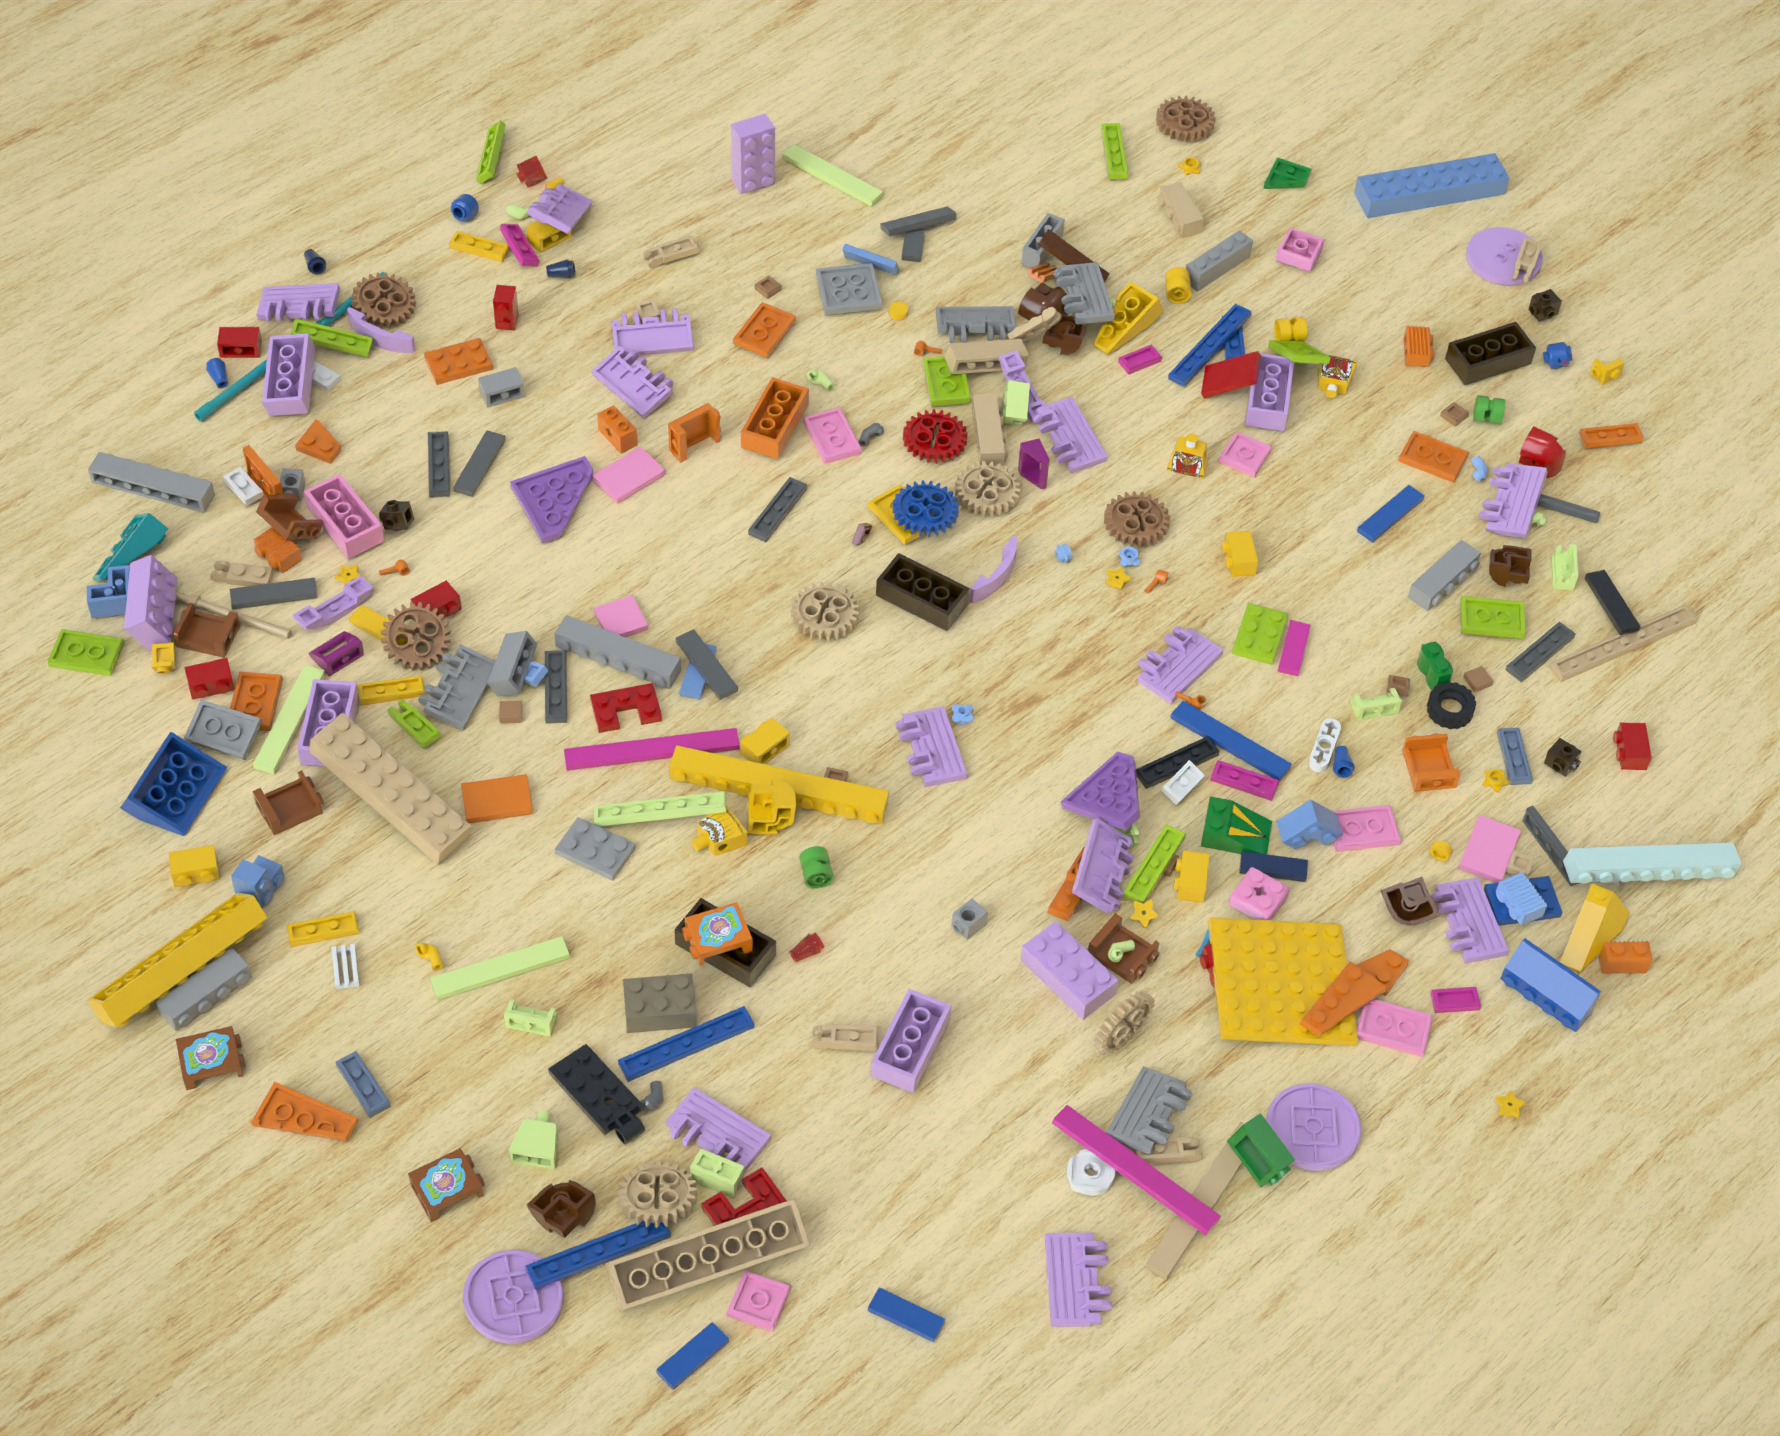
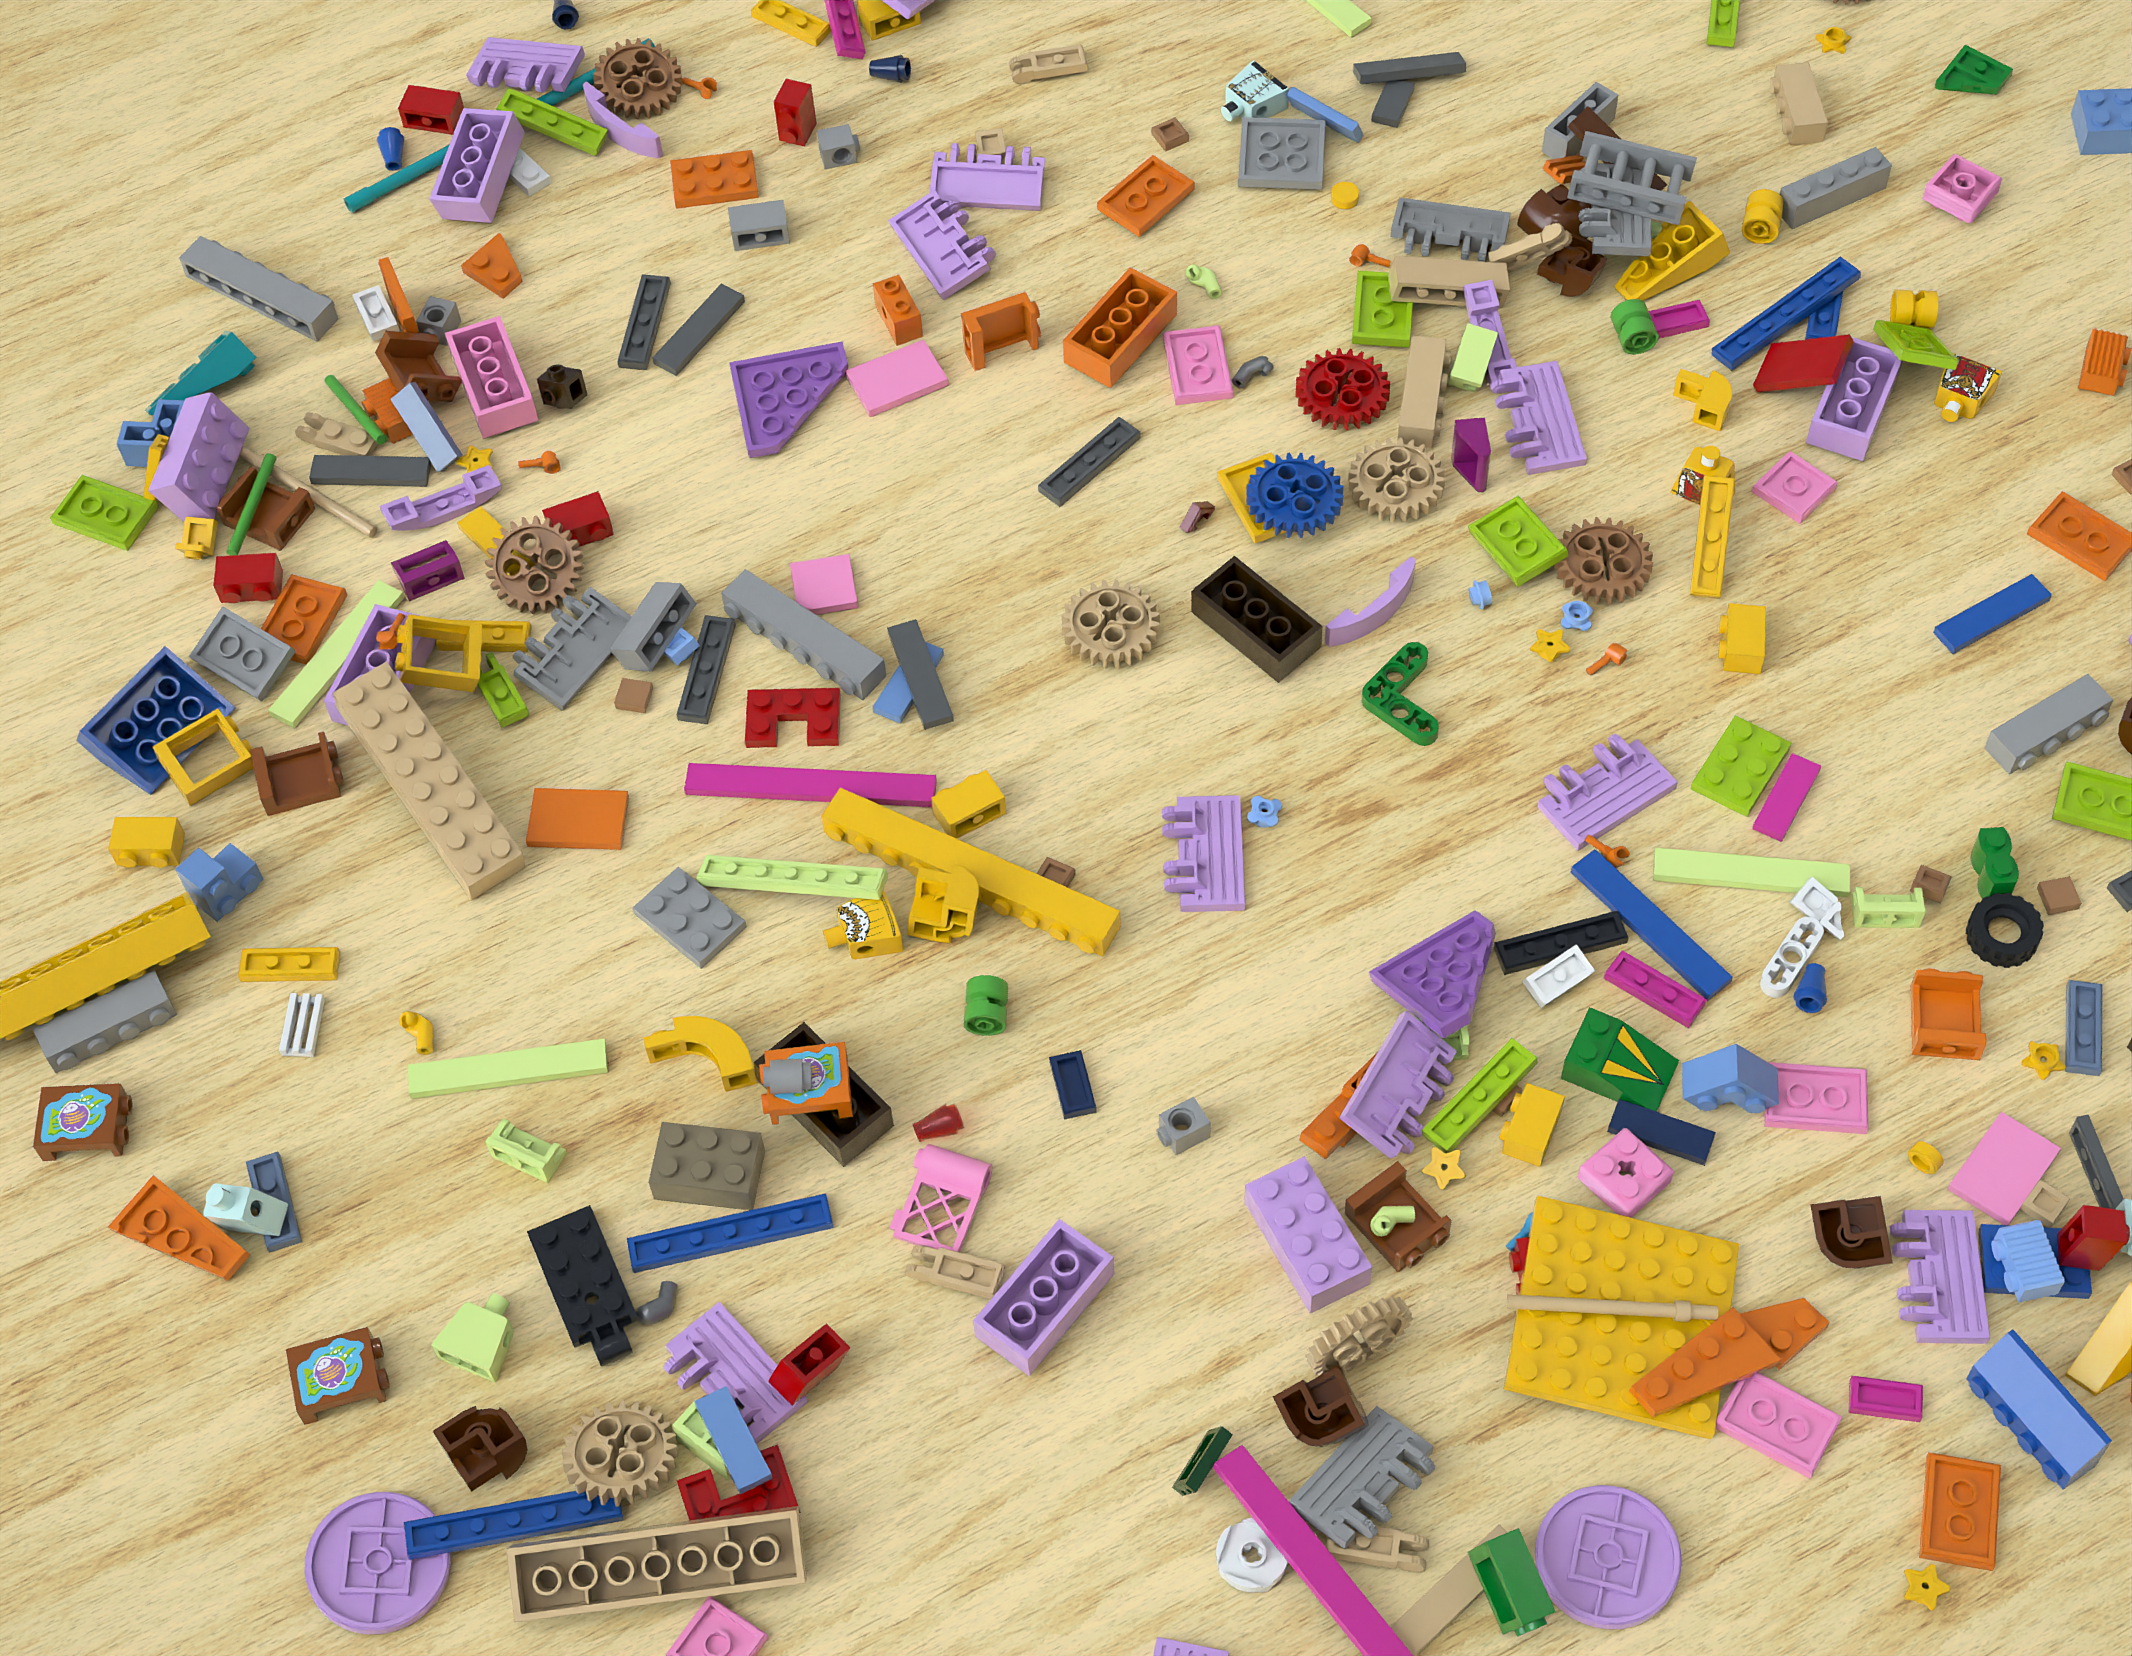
camera: 20 degrees right, 5 degrees up
none -> yellow tile [143,434,170,501]
none -> yellow window [153,709,254,806]
none -> light aqua torso [203,1184,288,1236]
none -> bright green bar [226,453,277,555]
none -> bright green bar [325,375,387,445]
none -> orange hand [376,613,405,650]
none -> tile [391,382,463,472]
none -> yellow window [395,614,482,692]
none -> yellow arch [643,1016,757,1092]
none -> orange hand [682,77,717,99]
none -> medium blue tile [694,1386,772,1494]
none -> light grey brick [763,1059,812,1094]
none -> red brick [768,1323,851,1406]
none -> light grey brick [817,124,860,170]
none -> bright pink piece [890,1144,993,1252]
none -> dark blue tile [1049,1050,1097,1120]
none -> dark green tile [1172,1426,1233,1496]
none -> light aqua torso [1221,60,1289,121]
none -> reddish brown brick [1273,1366,1369,1447]
none -> green beam [1361,642,1439,746]
none -> lime tile [1468,495,1569,587]
none -> tan bar [1507,1294,1718,1322]
none -> light grey fence [1567,131,1697,225]
none -> bright green wheel [1610,299,1659,355]
none -> yellowish green tile [1653,847,1850,898]
none -> yellow brick [1673,369,1732,431]
none -> yellow tile [1690,475,1735,599]
none -> white slope [1790,877,1844,940]
none -> orange tile [1919,1452,2001,1571]
none -> red brick [2057,1205,2130,1271]

